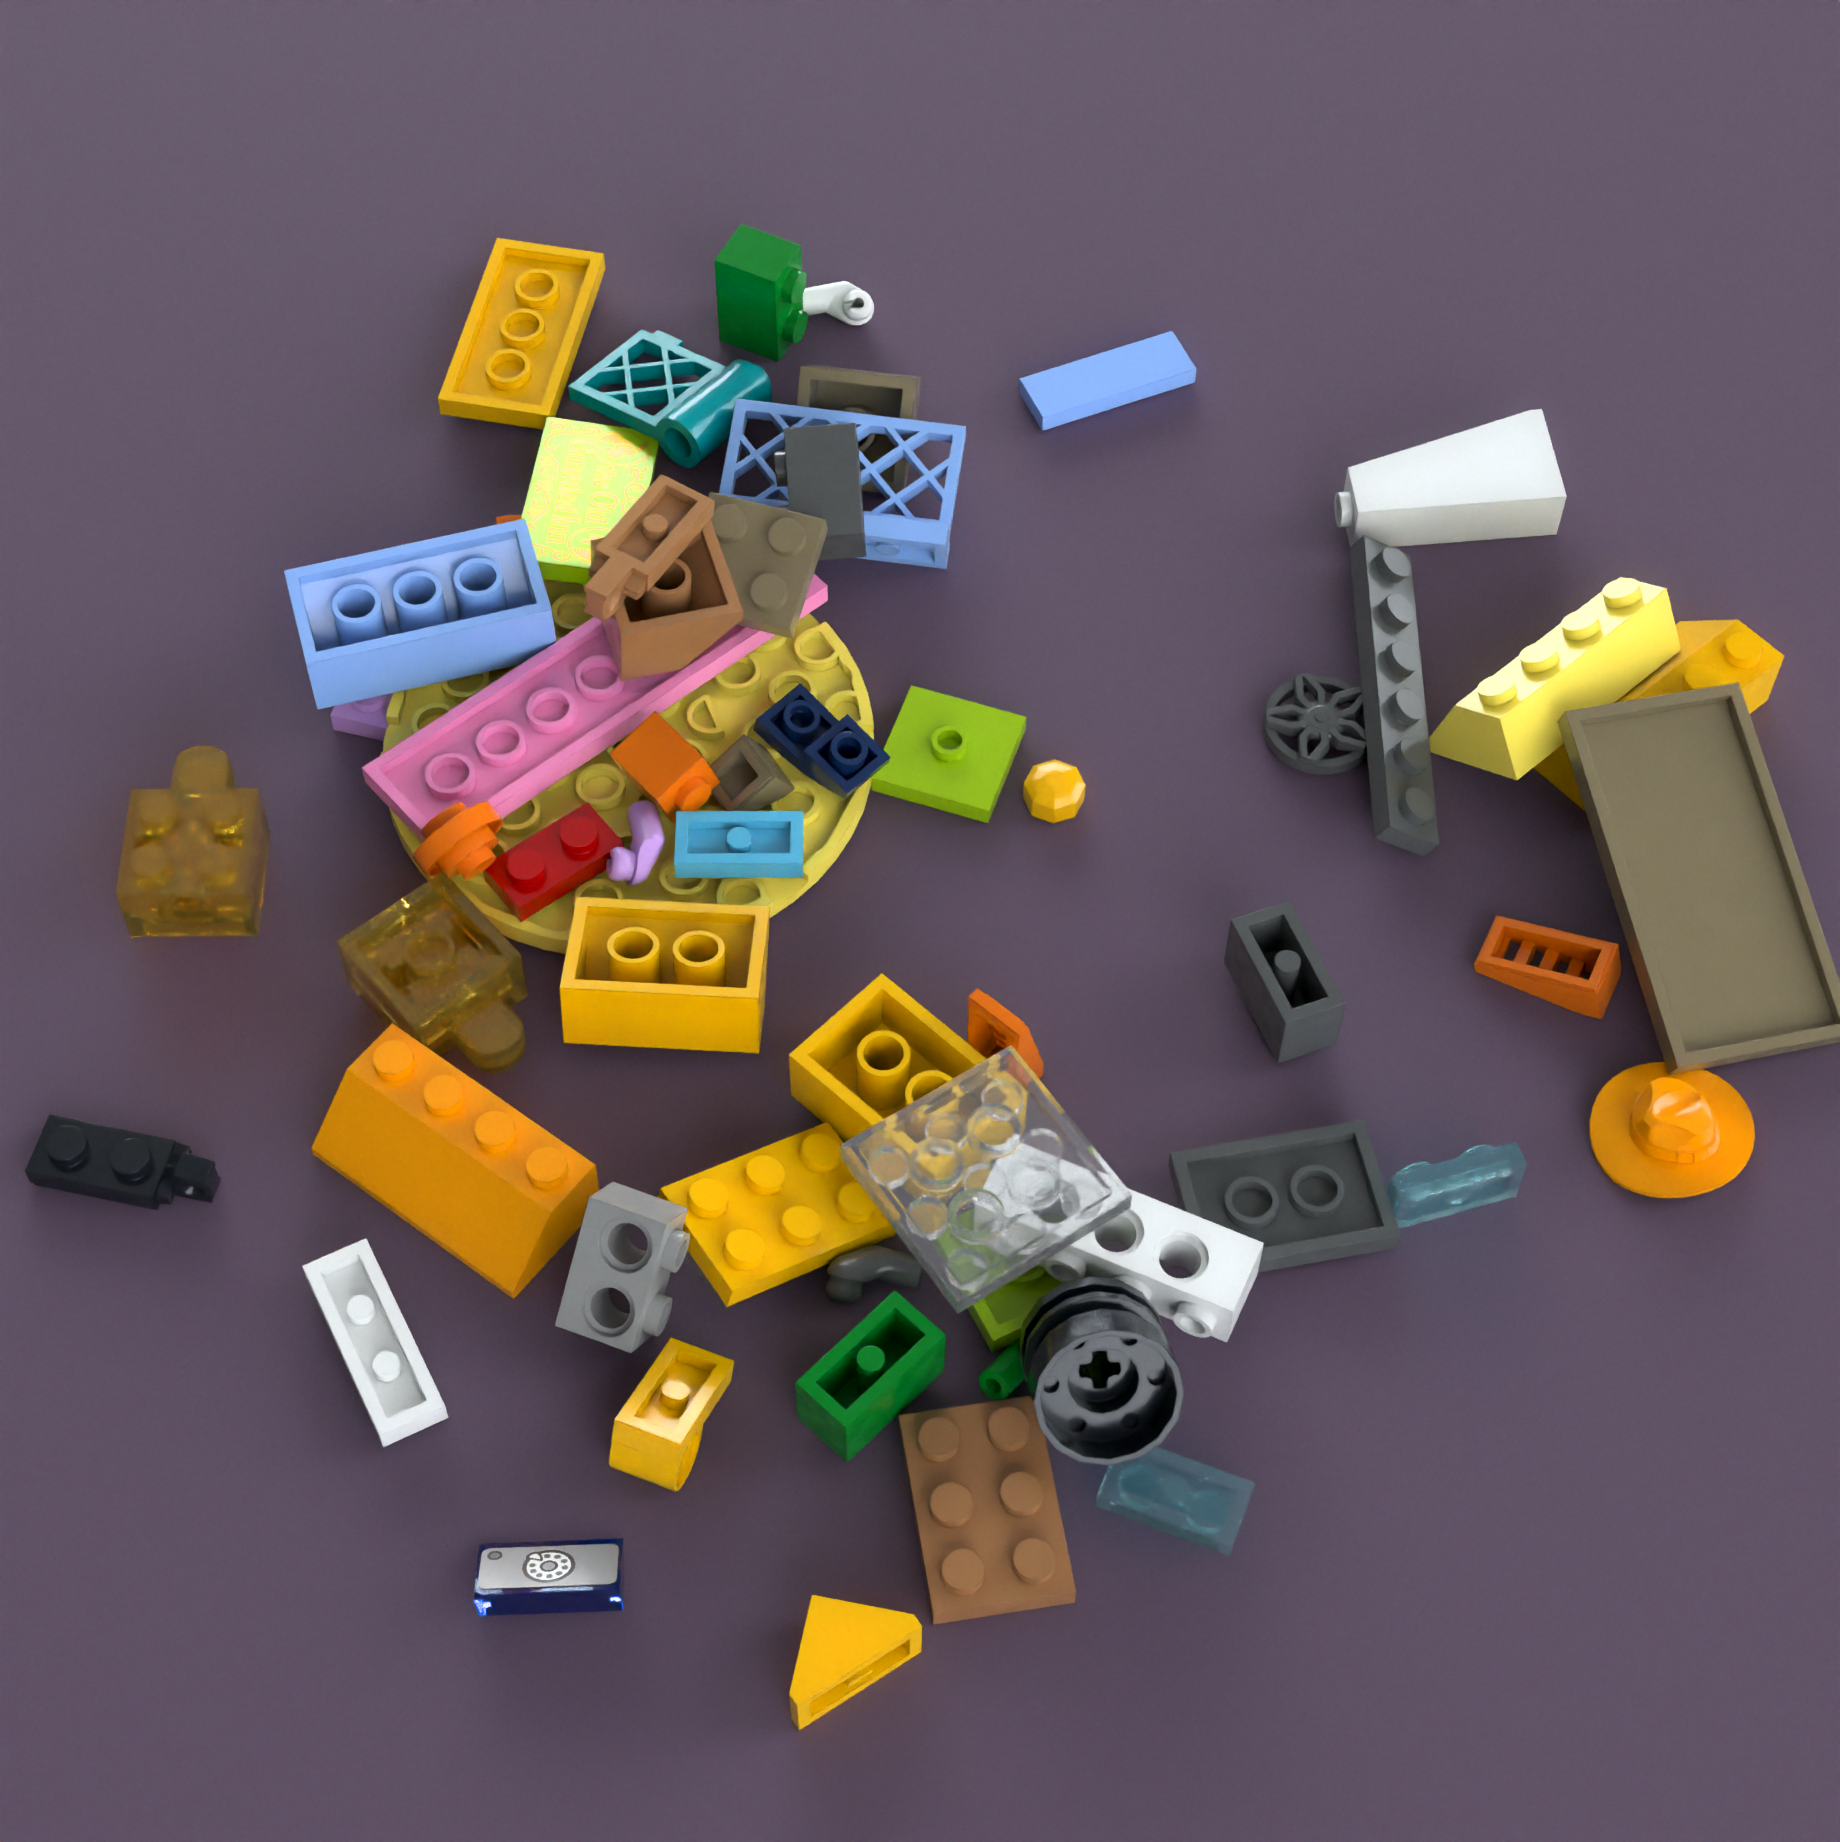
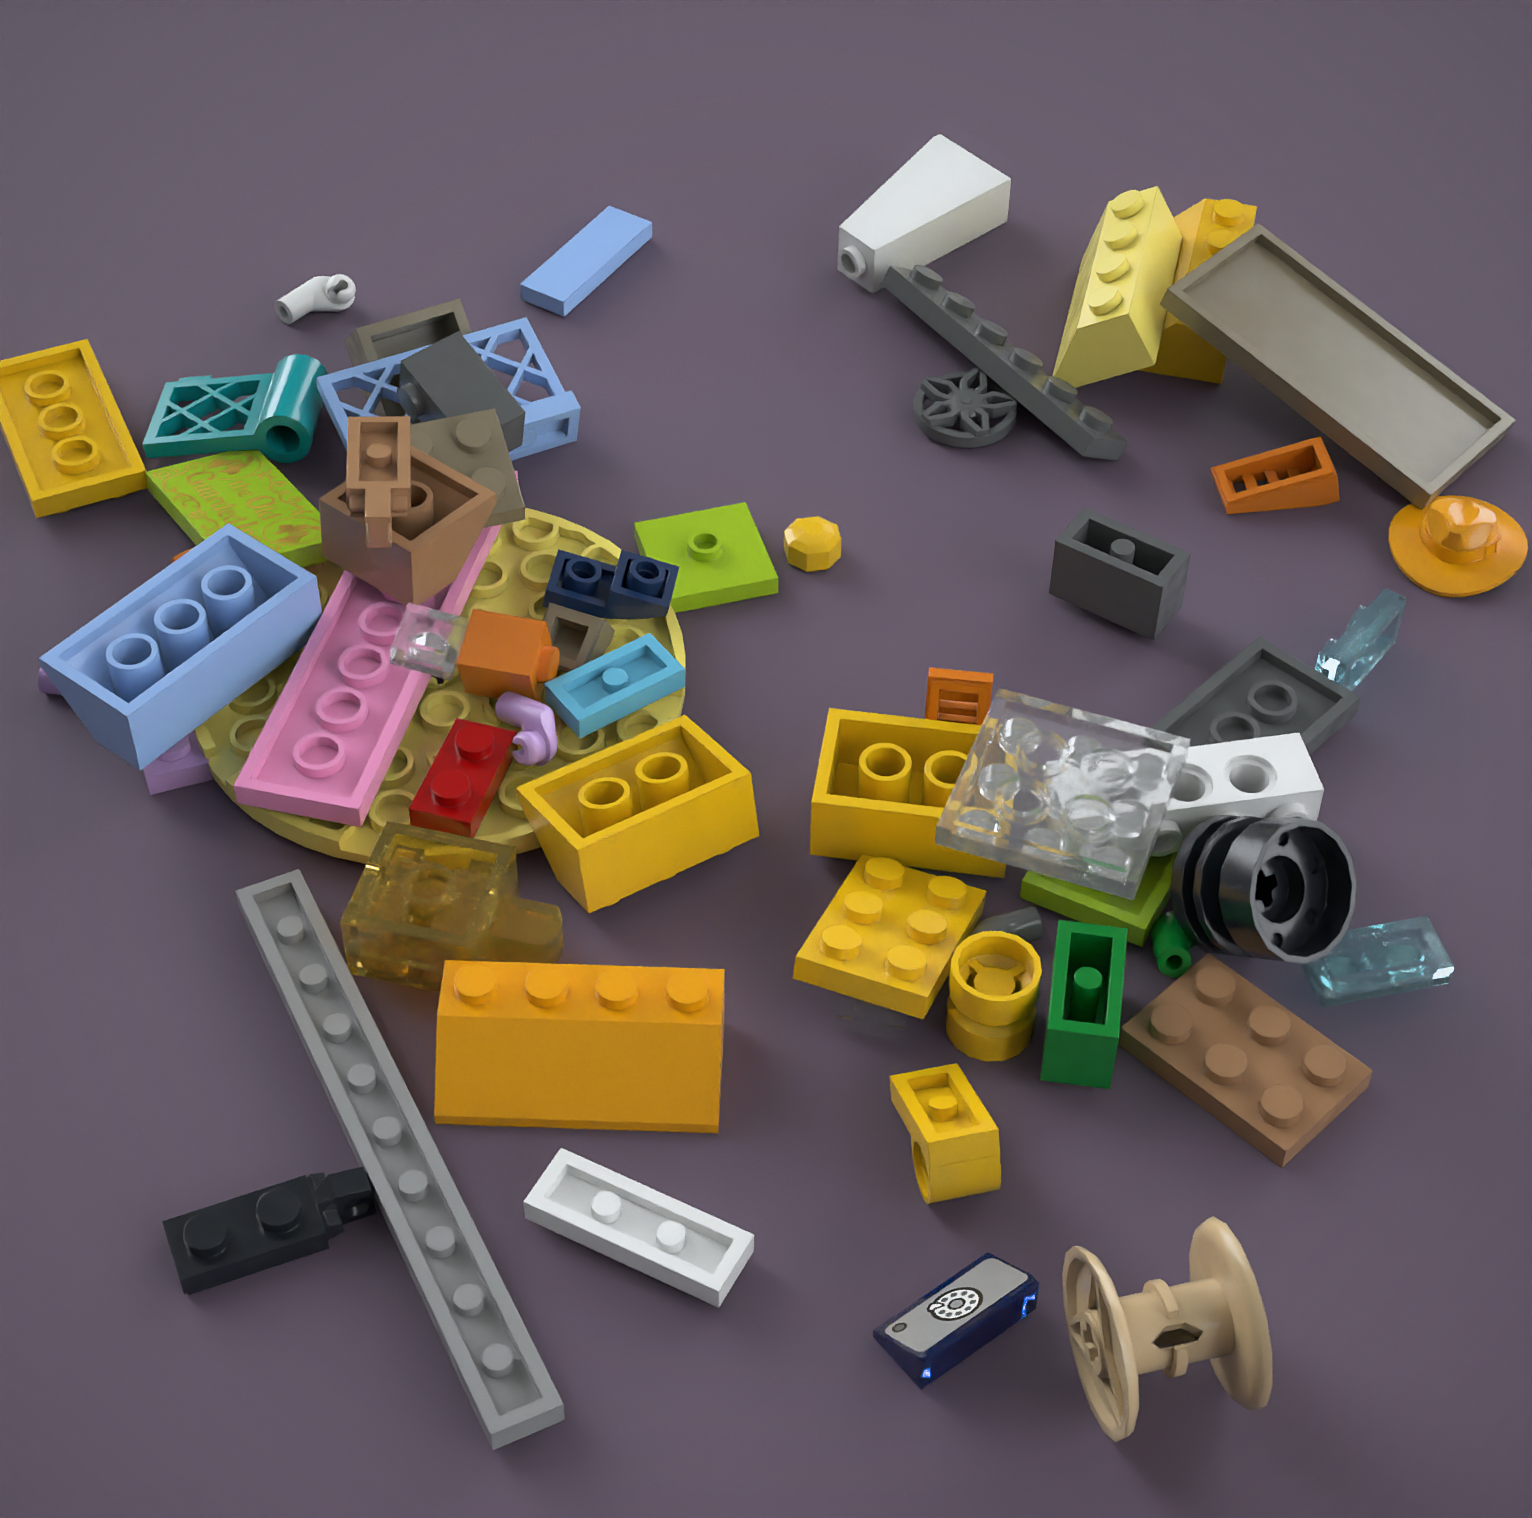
camera: 35 degrees left, 10 degrees down
clear yellow brick [116,745,270,937] -> none
orange plate [413,801,504,880] -> none
light grey brick [555,1182,690,1353] -> none
green brick [714,224,808,362] -> none
yellow slope [789,1595,922,1730] -> none
none -> light grey plate [235,869,565,1450]
none -> clear plate [389,602,470,680]
none -> yellow wheel [945,931,1042,1061]
none -> tan piece [1062,1216,1273,1443]

